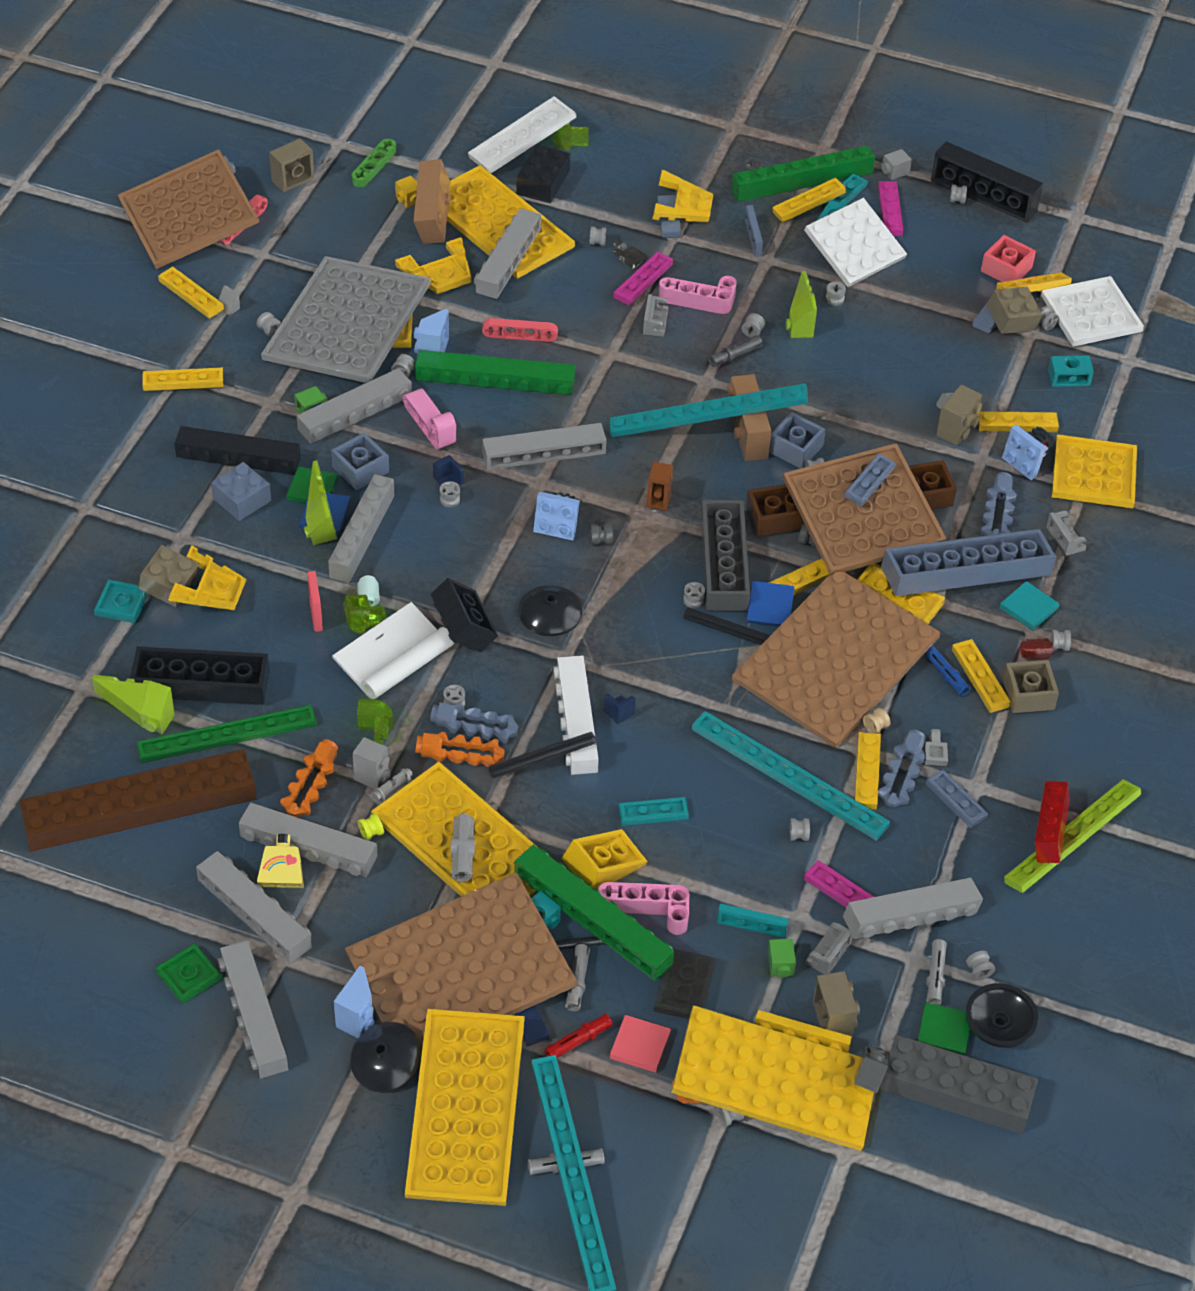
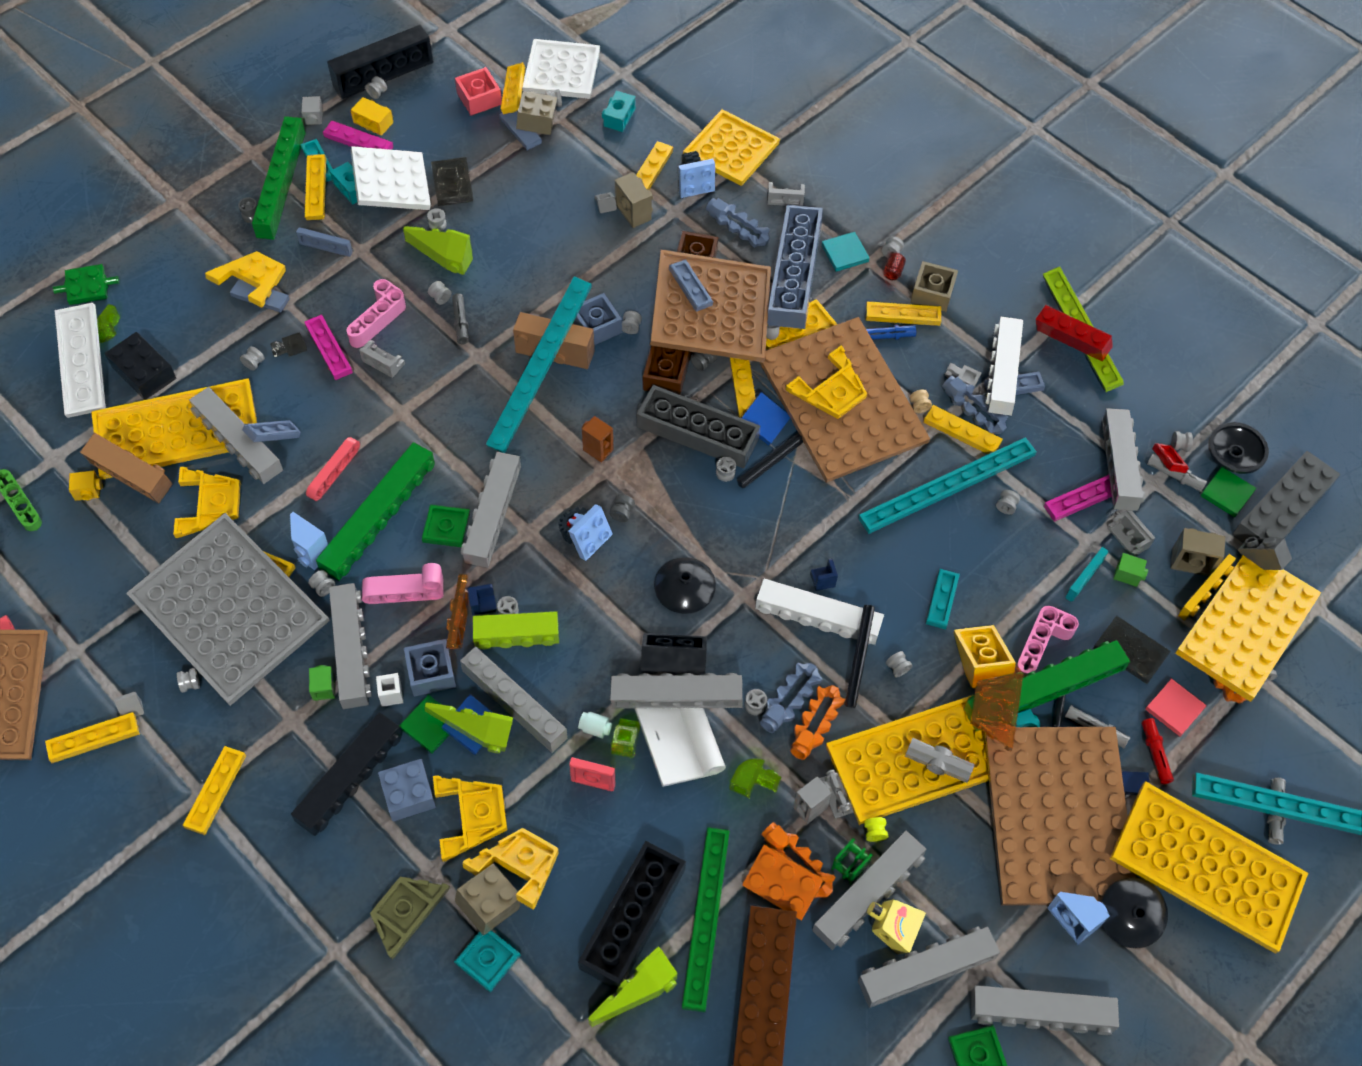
camera: 65 degrees left, 10 degrees up
none -> green plate [53,264,120,305]
none -> sand blue tile [242,420,301,442]
none -> yellow brick [351,97,394,136]
none -> olive wing [370,877,450,960]
none -> white brick [376,673,403,707]
none -> green tile [422,505,470,547]
none -> clear smoke plate [431,157,473,206]
none -> yellow wing [433,776,507,862]
none -> clear orange wing [446,574,468,649]
none -> lime brick [473,612,559,649]
none -> light grey brick [610,673,743,708]
none -> orange plate [742,845,825,921]
none -> light grey hinge [766,326,779,340]
none -> yellow wing [785,345,867,419]
none -> green piece [831,838,873,886]
none -> light grey wheel [886,651,913,677]
none -> clear orange wing [970,672,1024,752]
none -> white brick [986,317,1023,416]
none -> red tile [1152,443,1189,473]

